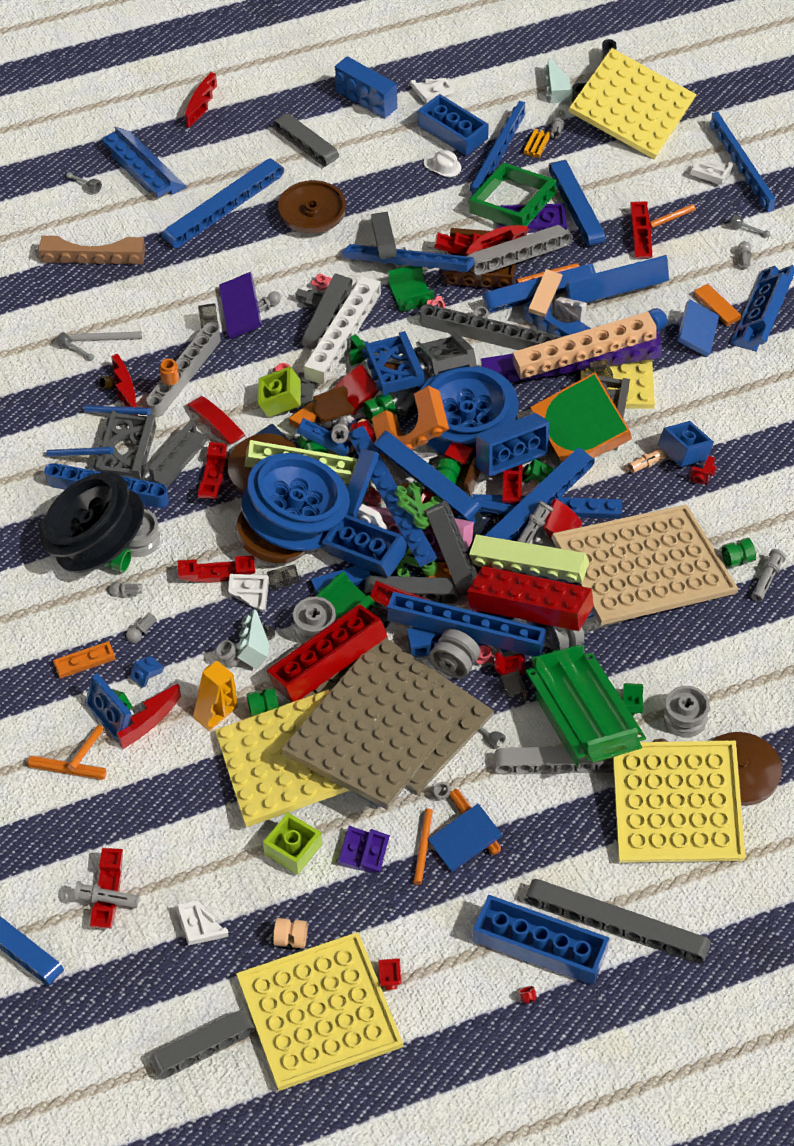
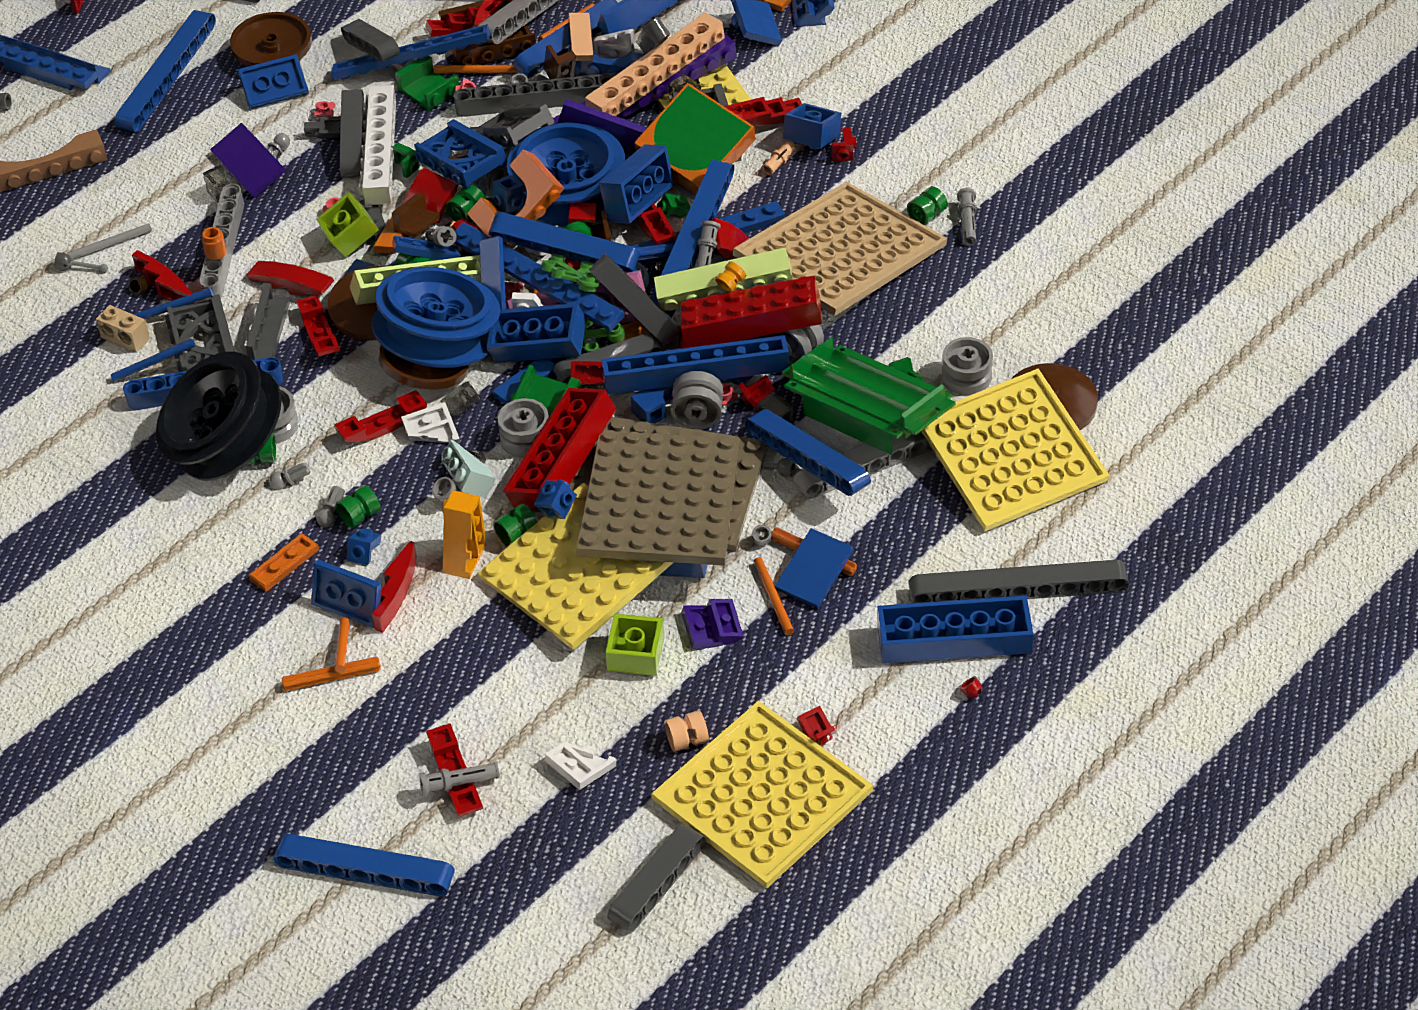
camera: 25 degrees left, 5 degrees down
none -> tan brick [96,305,150,352]
none -> blue tile [237,54,309,109]
none -> green wheel [335,485,381,528]
none -> orange bar [434,65,516,73]
none -> blue brick [493,175,525,213]
none -> blue brick [534,480,577,519]
none -> reddish brown panel [543,45,576,79]
none -> dark purple tile [557,99,646,156]
none -> dark grey beam [636,17,670,54]
none -> light orange wheel [715,261,747,293]
none -> red slope [725,97,802,126]
none -> blue beam [745,409,871,496]

